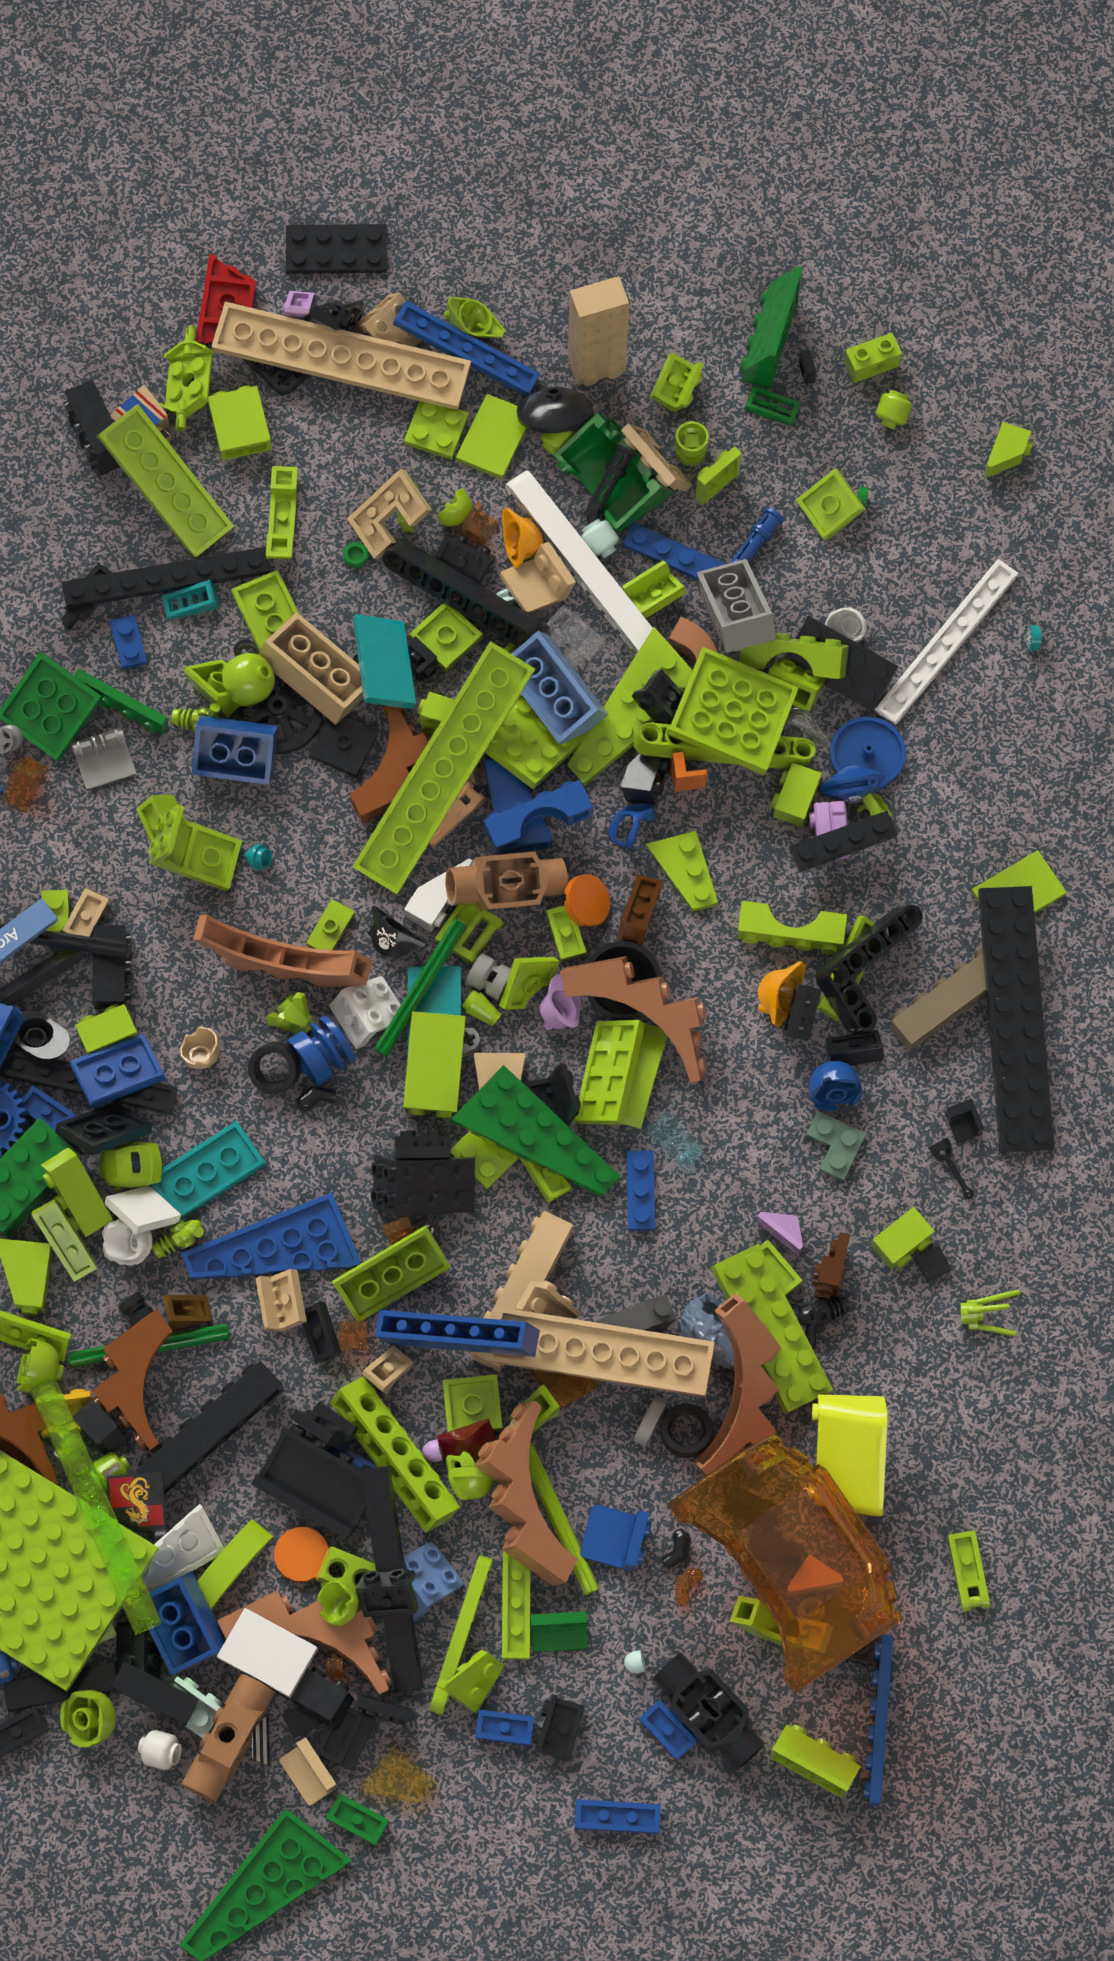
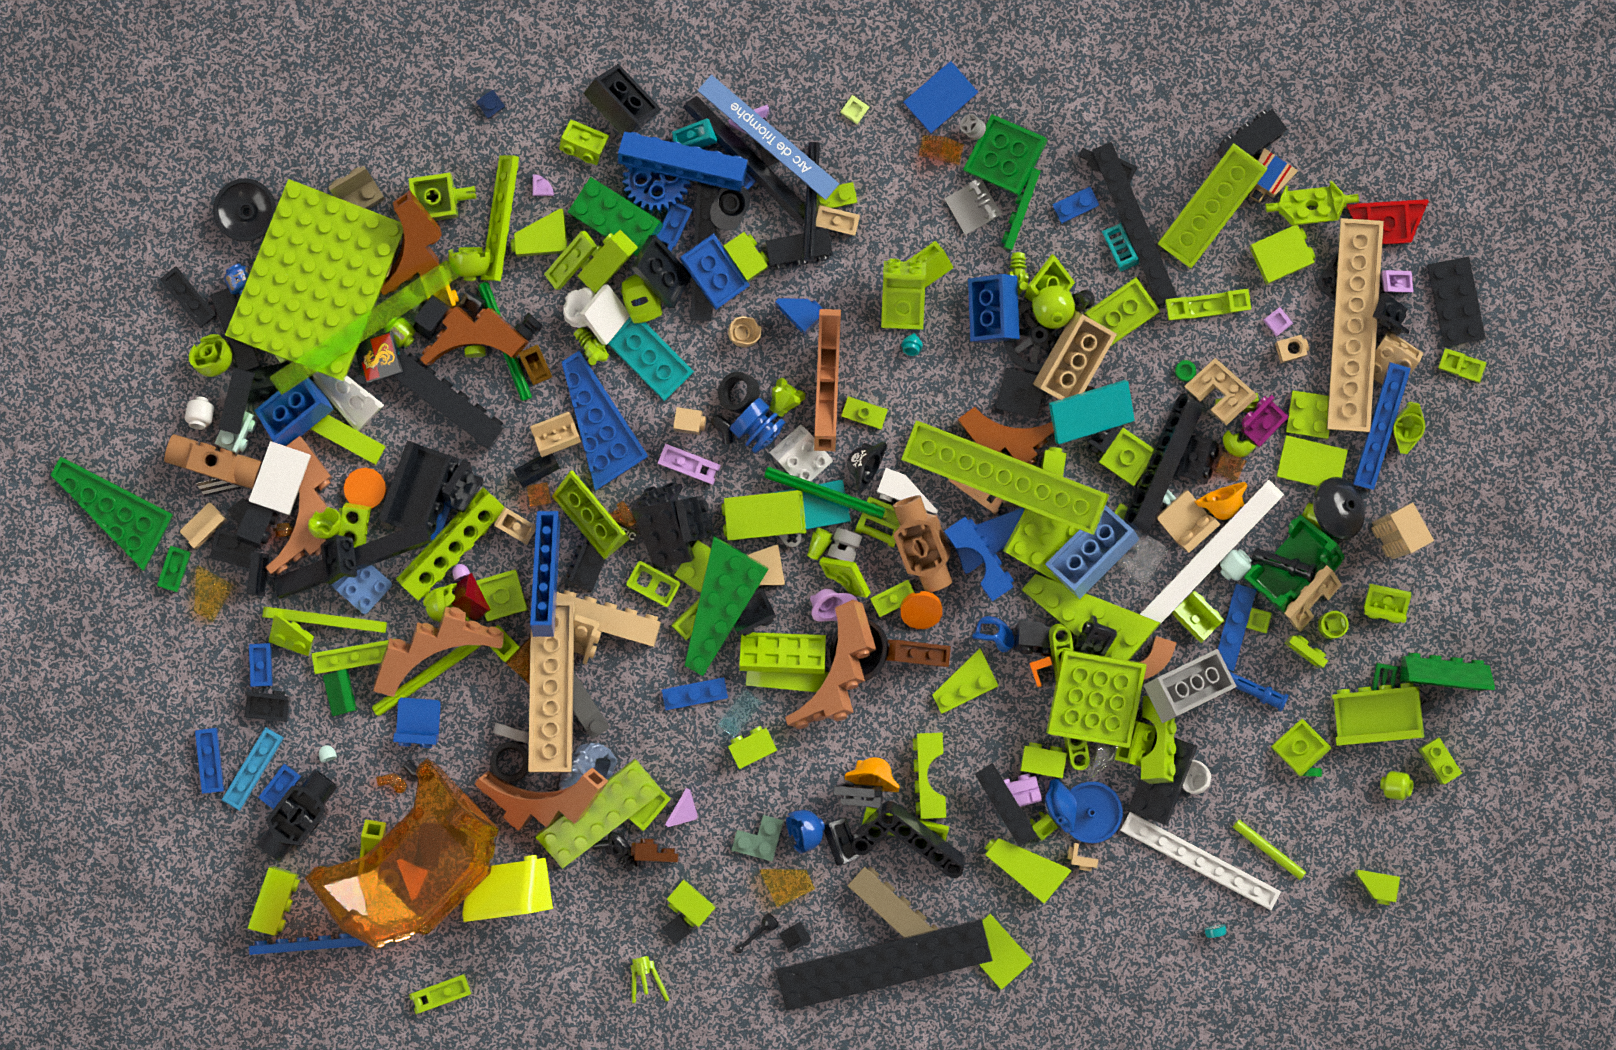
camera: 85 degrees right, 15 degrees up
none -> dark azure tile [222,727,284,811]
none -> black plate [458,290,486,320]
none -> lime tile [464,345,486,358]
none -> black bracket [566,542,606,592]
none -> lime piece [627,561,680,607]
none -> lavender plate [658,444,721,485]
none -> tan brick [673,407,706,435]
none -> lime brick [728,726,778,769]
none -> clear yellow wing [759,869,815,907]
none -> blue slope [775,298,823,336]
none -> lime slope [984,838,1071,904]
none -> tan bracket [1067,843,1098,871]
none -> lime piece [1233,819,1306,880]
none -> magenta bracket [1241,395,1289,448]
none -> lime tile [1246,608,1272,634]
none -> lavender tile [1263,307,1293,336]
none -> tan brick [1275,335,1309,363]
none -> lime panel [1332,683,1424,746]
none -> lime slope [1438,348,1487,383]

